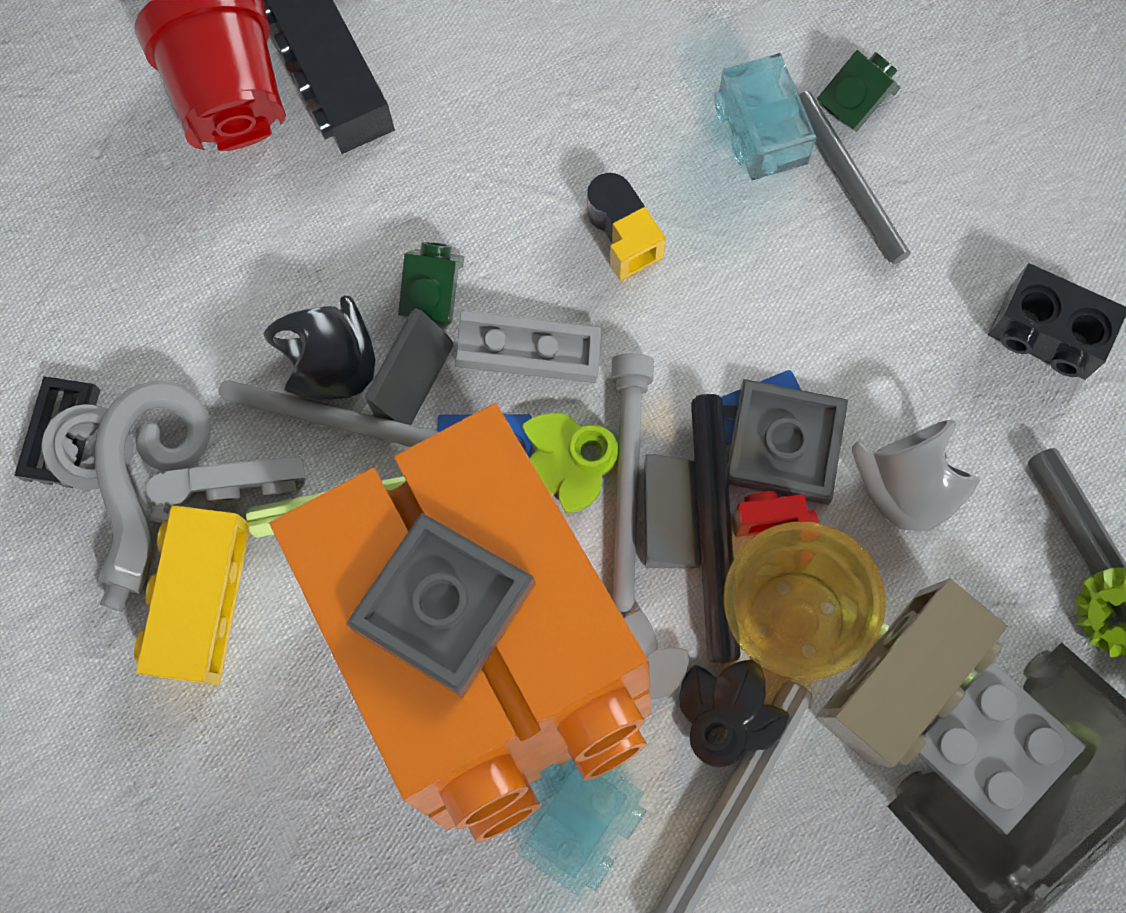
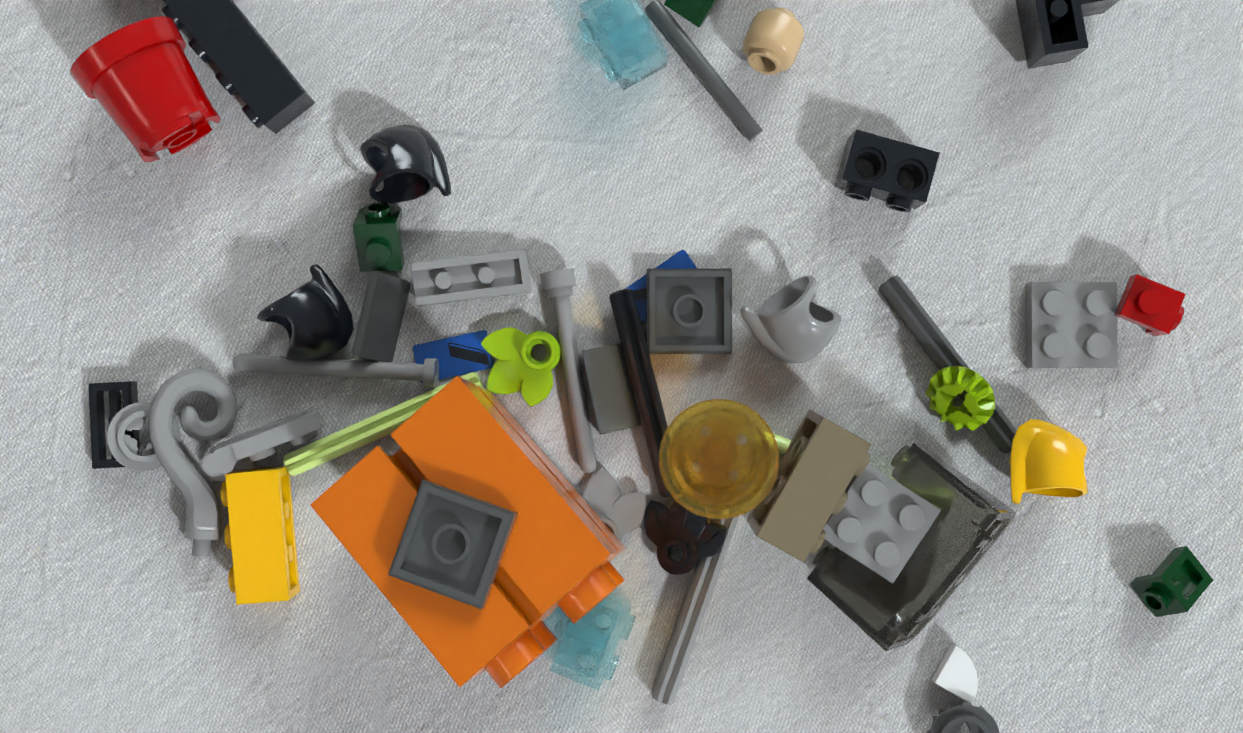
camera: 15 degrees left, 15 degrees up
leg [587,173,666,281] -> none
red bracket [732,491,820,560] -> none
none -> black piece [360,125,451,204]
none -> tan head [742,8,805,75]

